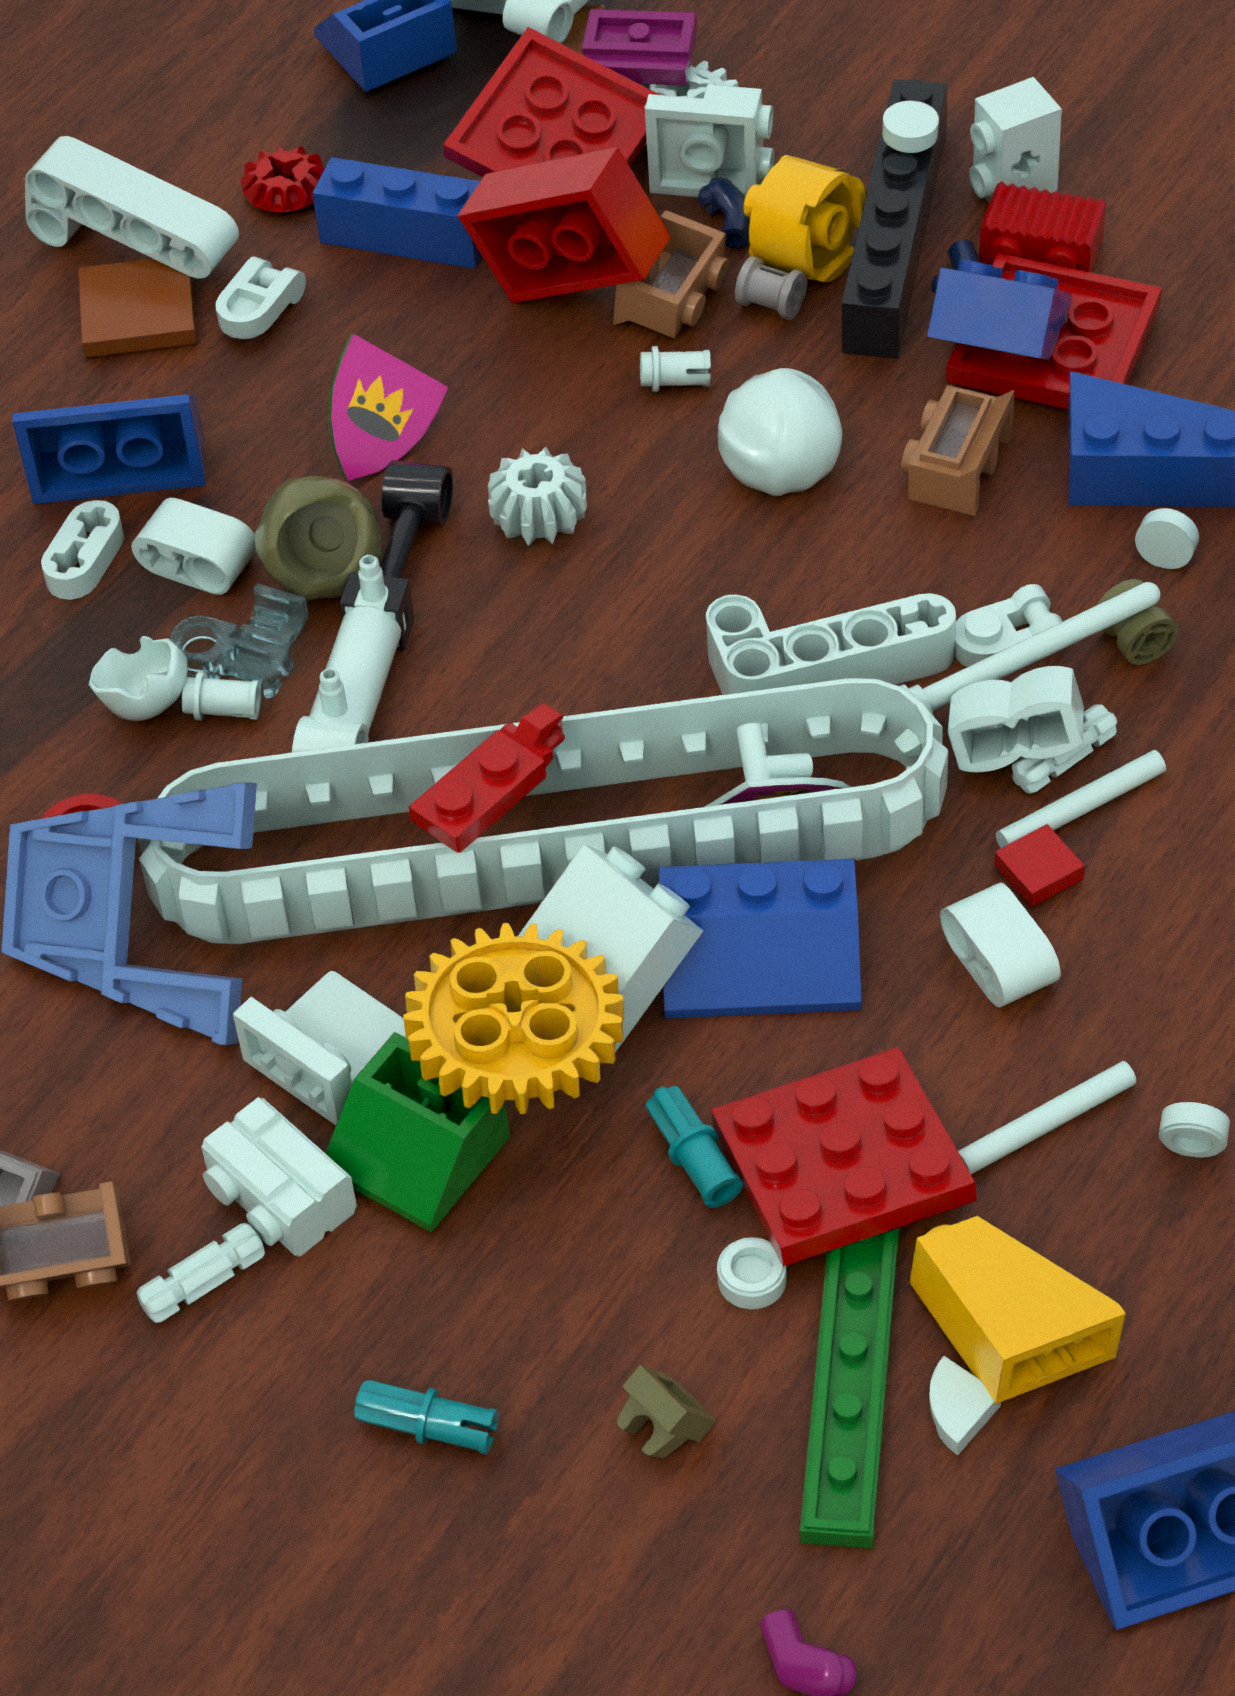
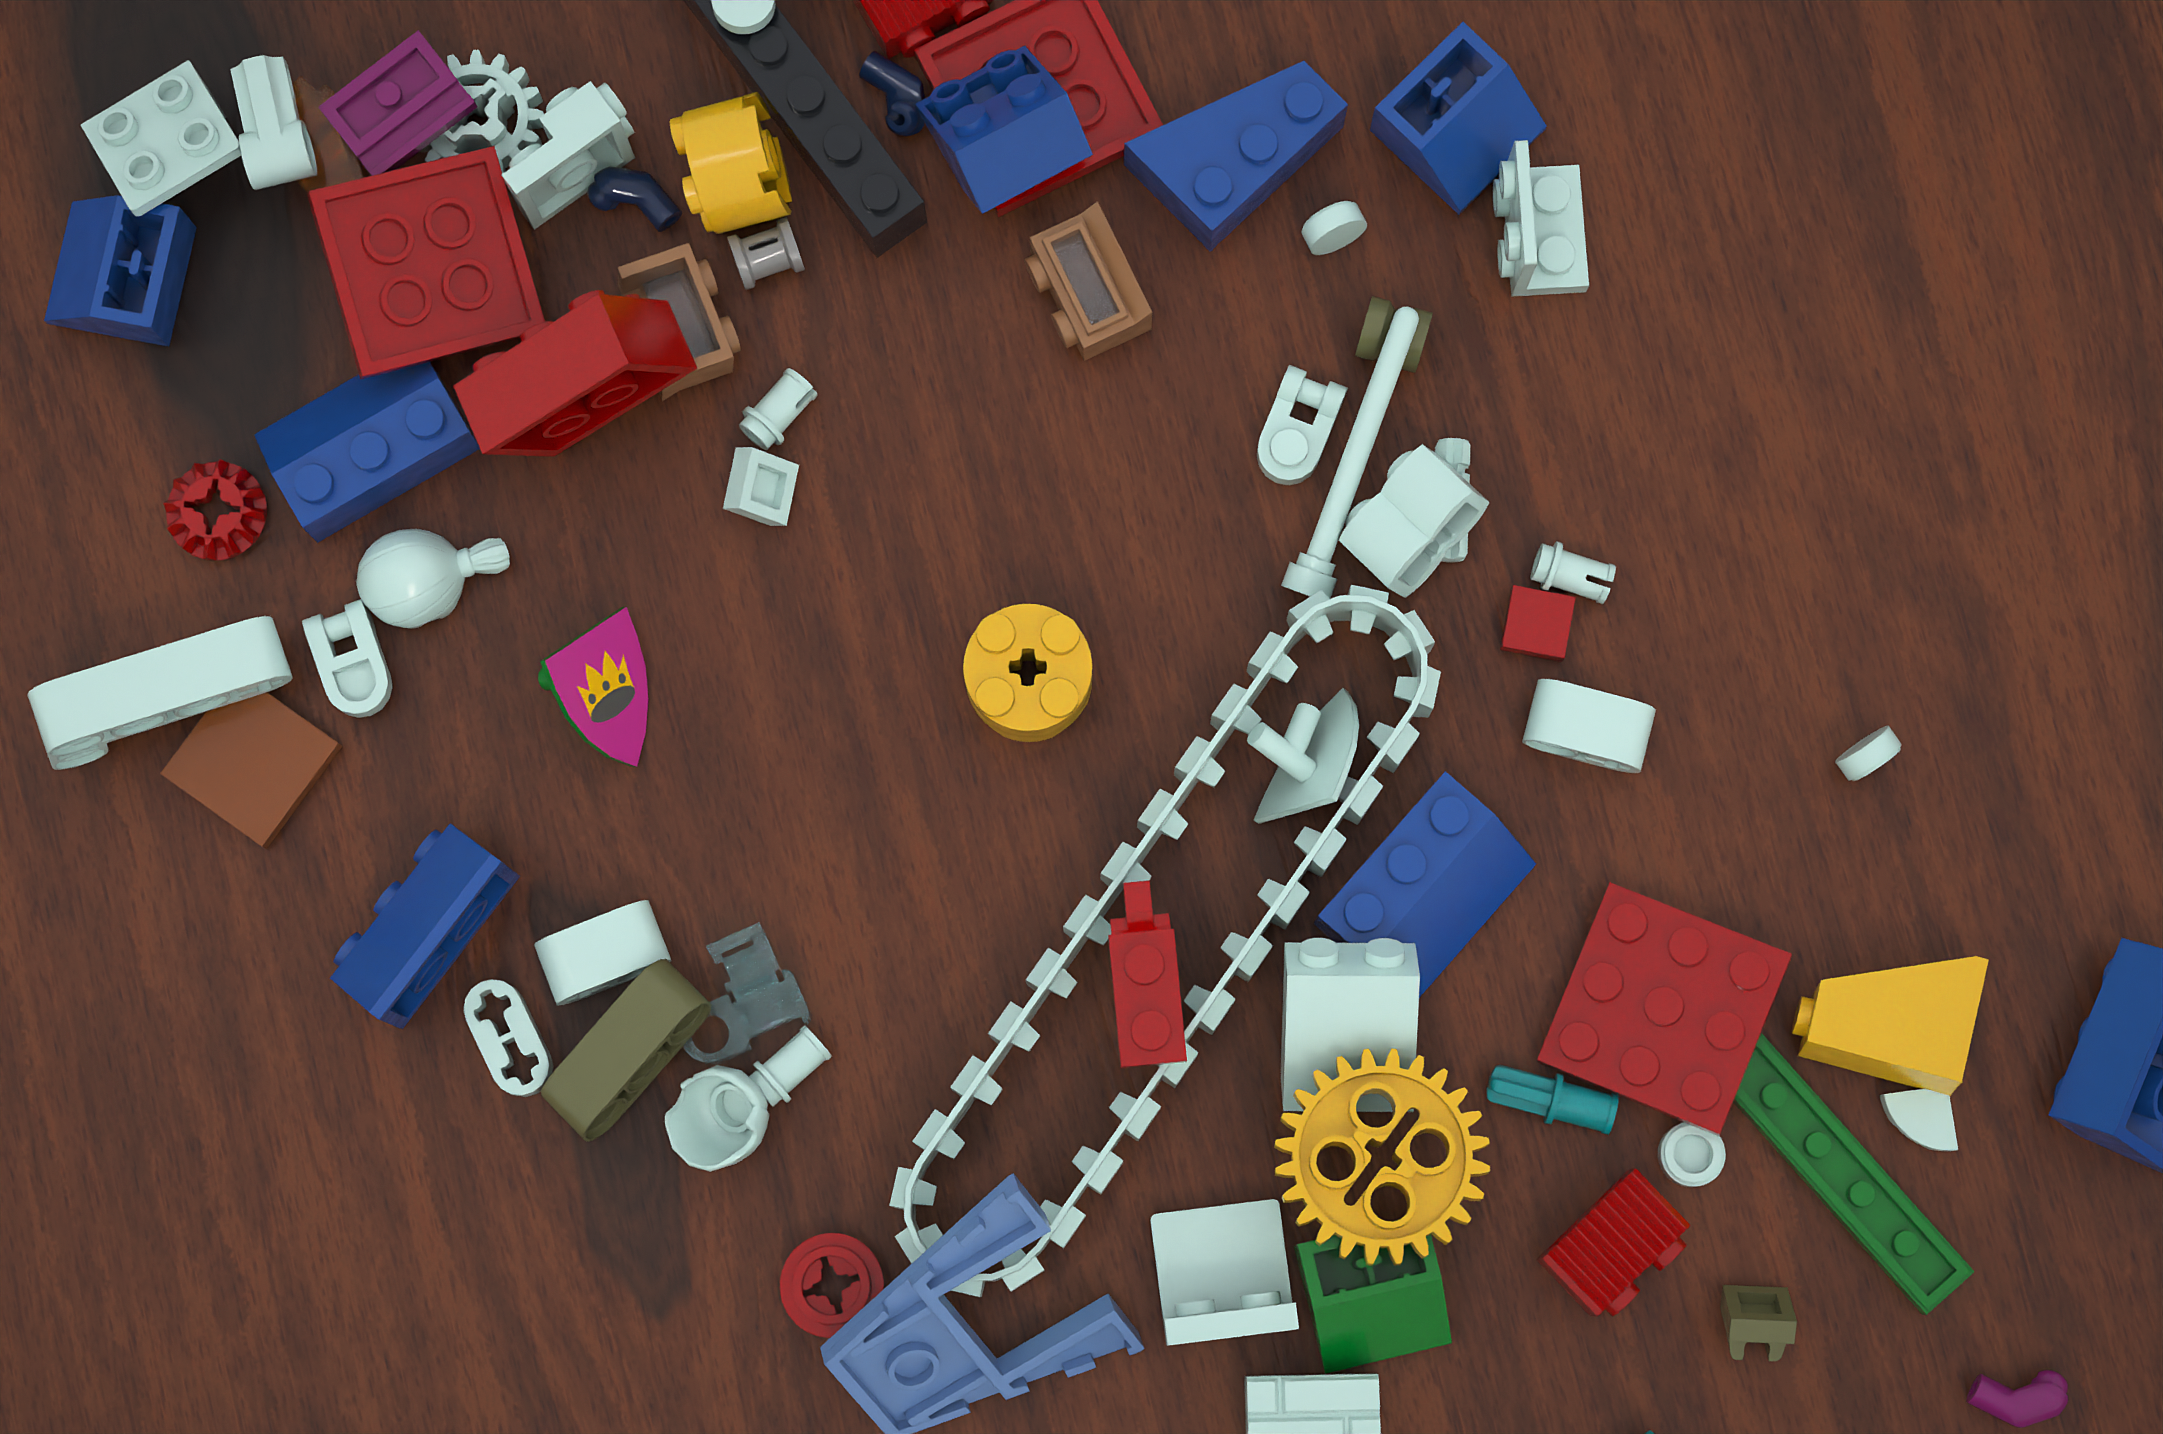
camera: 50 degrees left, 30 degrees up
olive piece [254,476,382,601] -> none
piece [292,460,454,753] -> none
light aqua gear [488,446,587,546] -> none
light aqua beam [706,593,956,695] -> none
light aqua piece [718,368,842,496] -> none
light aqua bar [958,1061,1136,1175] -> none
light aqua bar [996,750,1166,848] -> none
none -> light aqua hair [356,529,510,629]
none -> olive beam [541,959,712,1142]
none -> light aqua plate [723,447,799,526]
none -> yellow brick [963,604,1092,742]
none -> light aqua pin [1530,541,1616,604]
none -> red brick [1536,1168,1691,1317]

